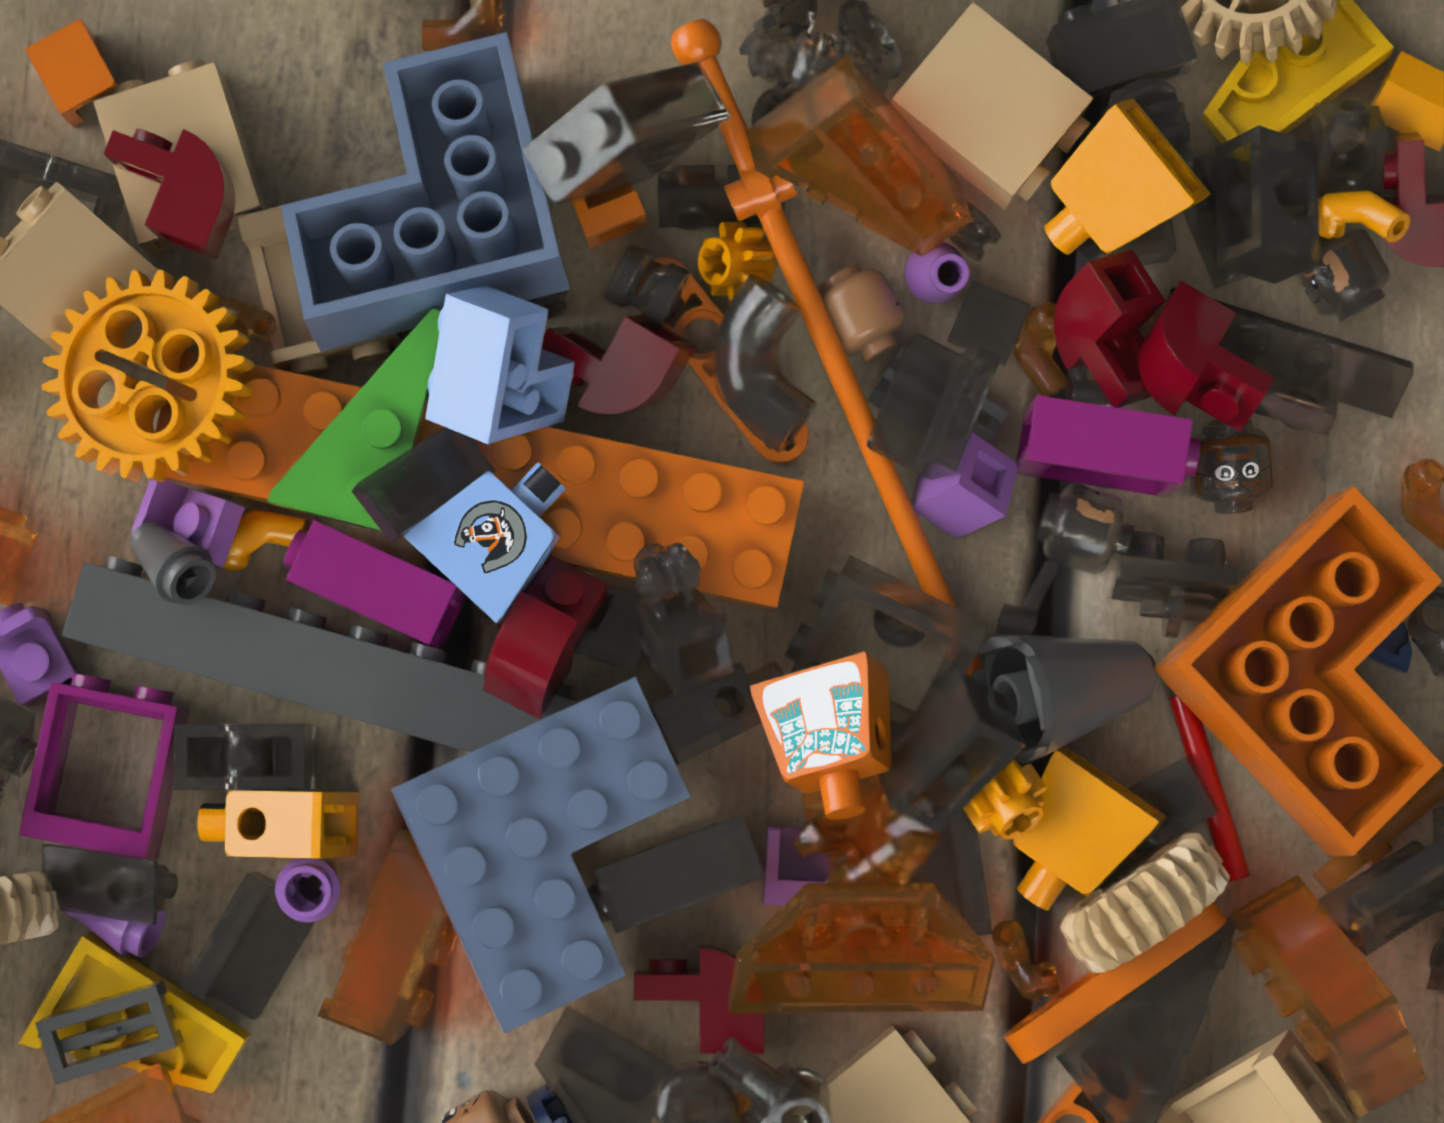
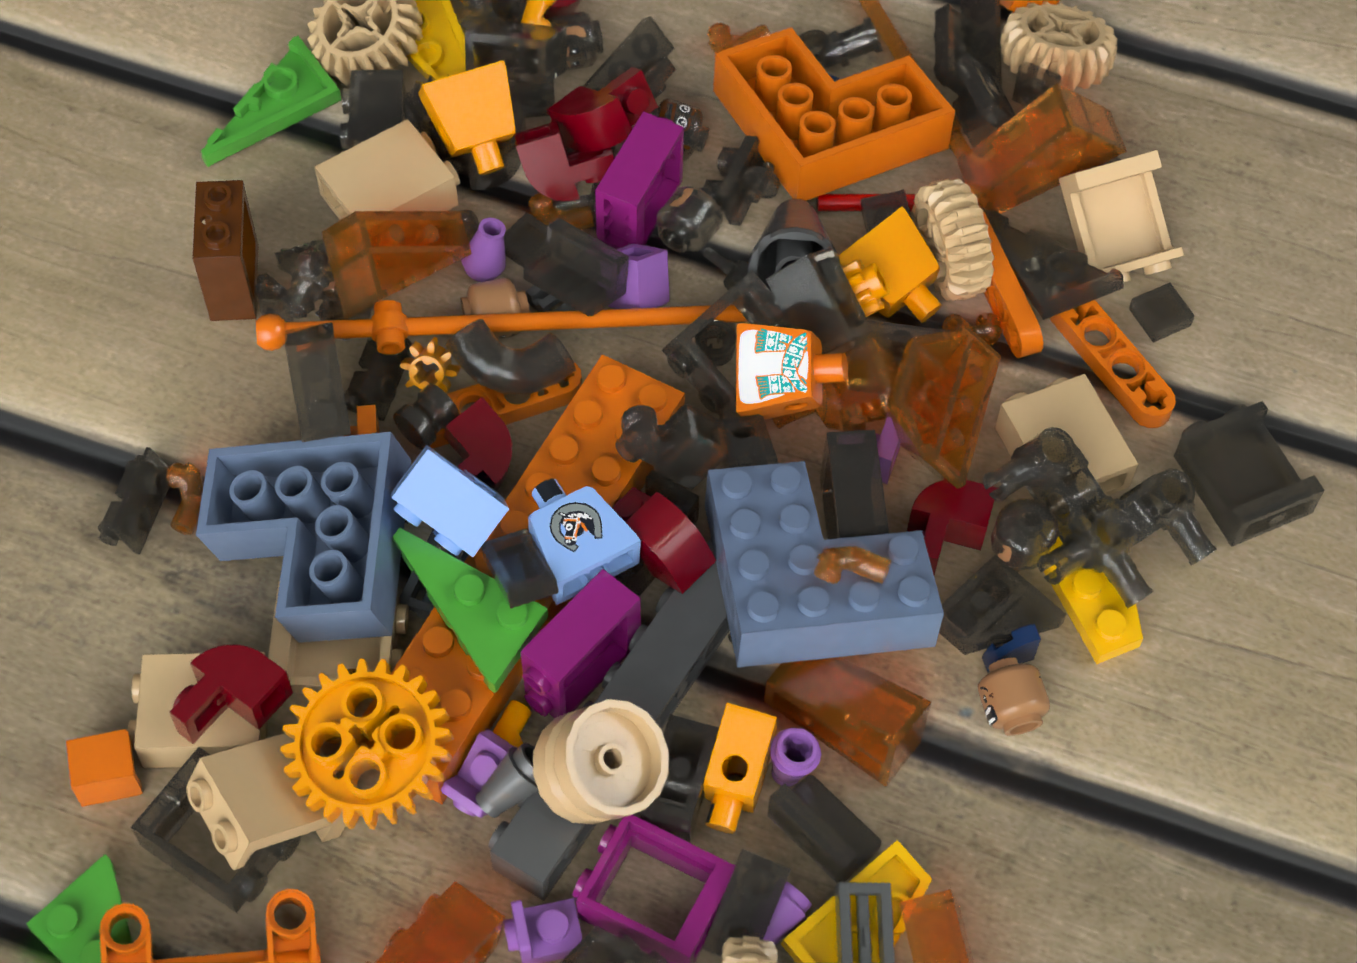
camera: 80 degrees left, 25 degrees down
none -> tan wheel [533,699,669,824]
none -> clear orange arm [814,546,892,584]

